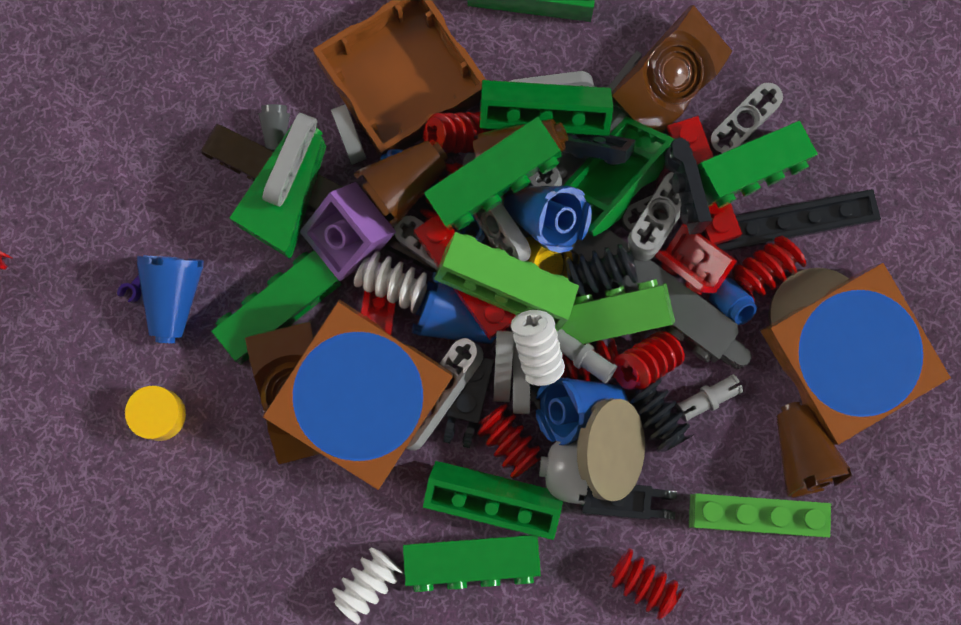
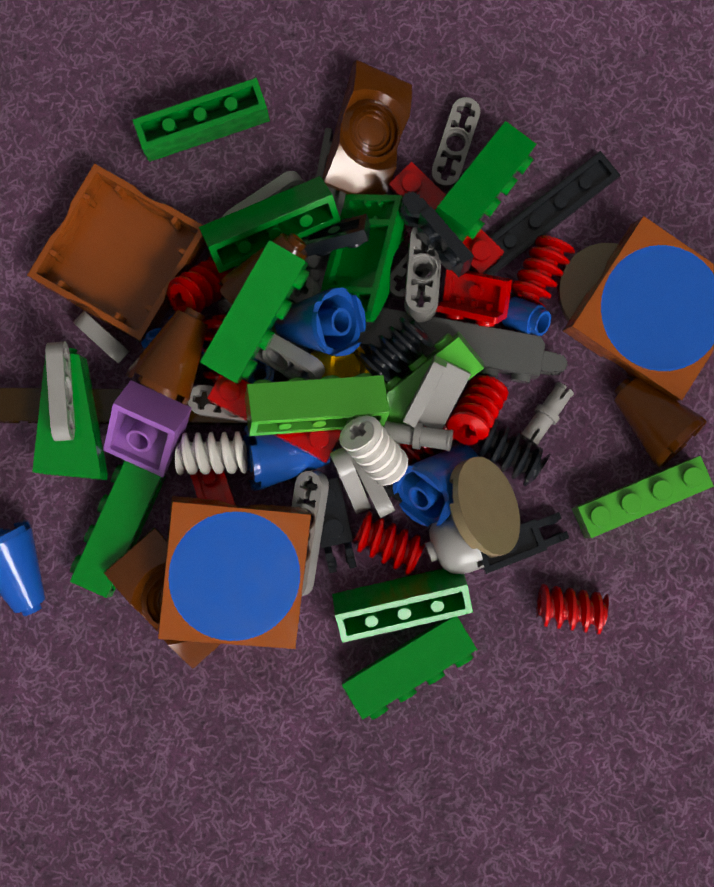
camera: 25 degrees left, 5 degrees up
yellow piece [125,386,186,441] -> none
dark grey cone [258,104,290,151] -> none
white piece [332,547,404,624] -> none
none -> light grey panel [403,355,471,429]

